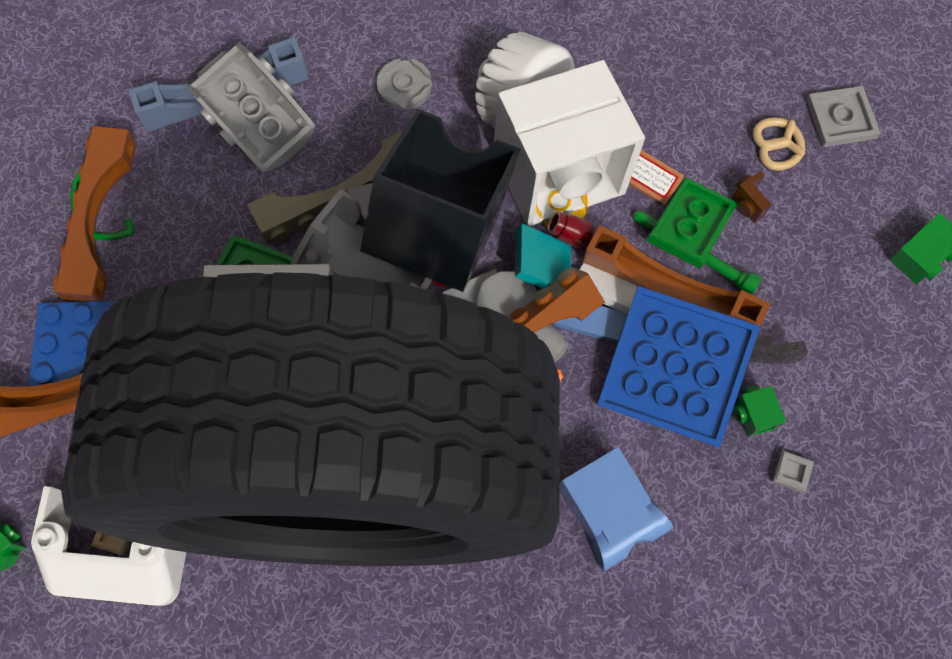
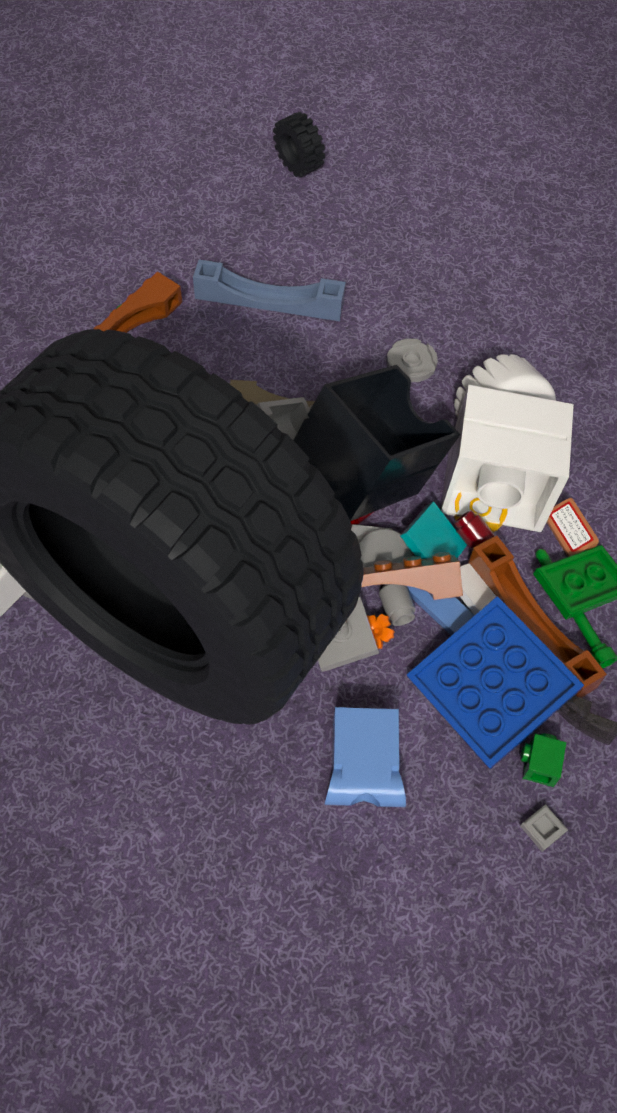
camera: 30 degrees right, 10 degrees down
light grey slope [187,42,315,172] -> none

